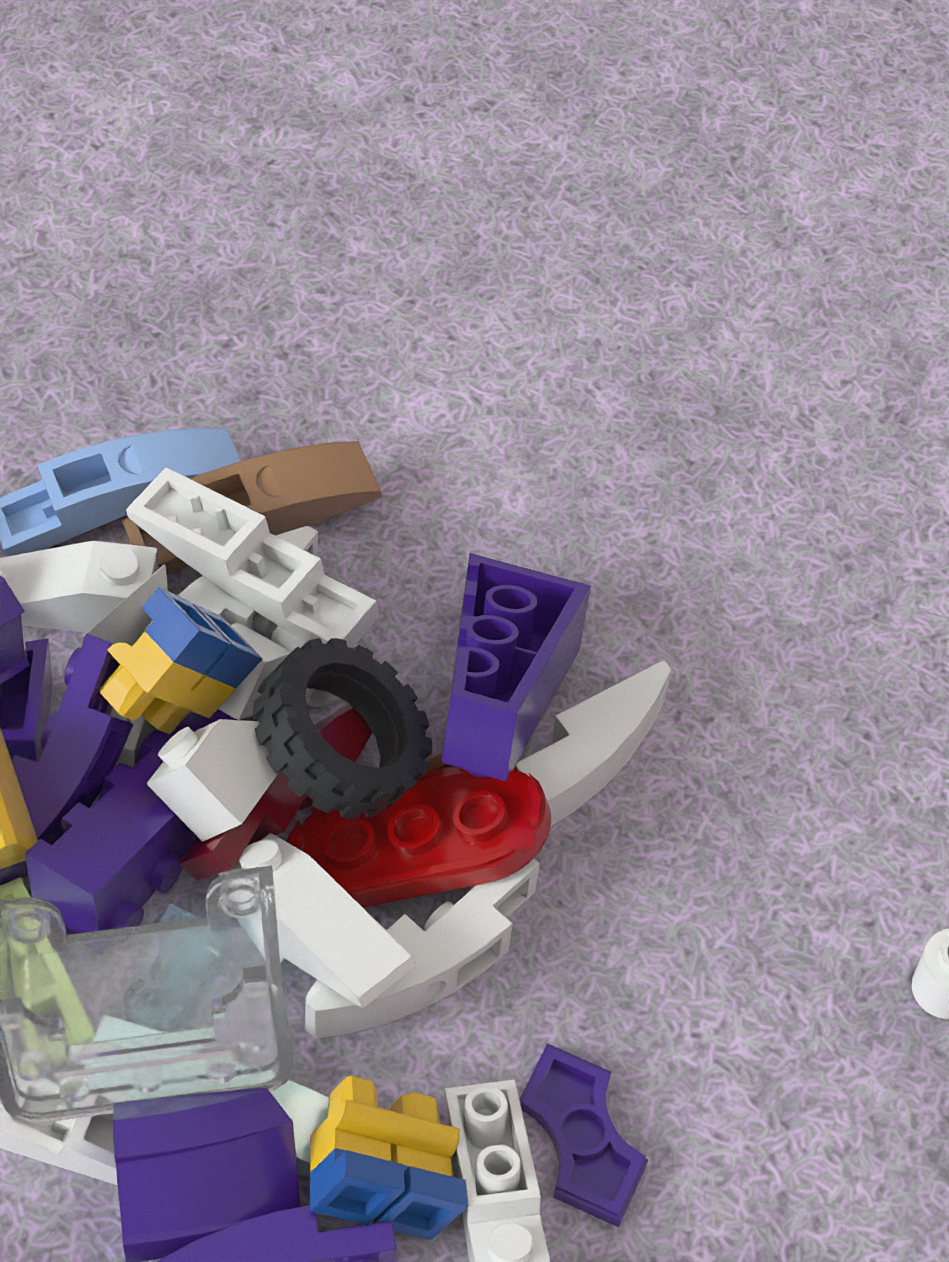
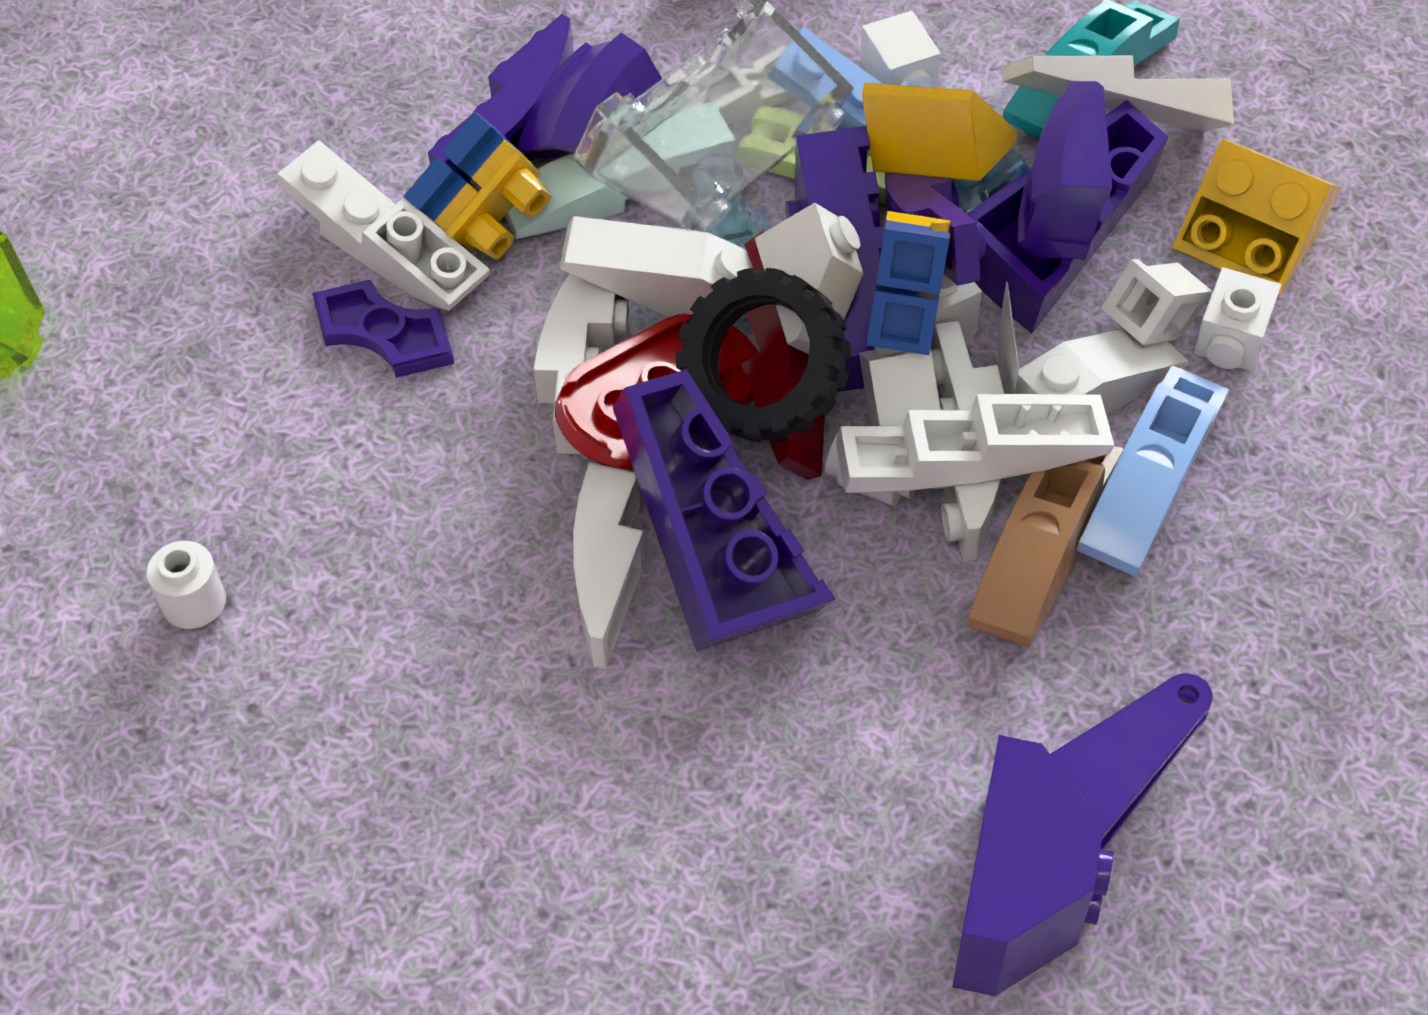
camera: 145 degrees right, 0 degrees up
none -> dark purple slope [952,673,1213,996]

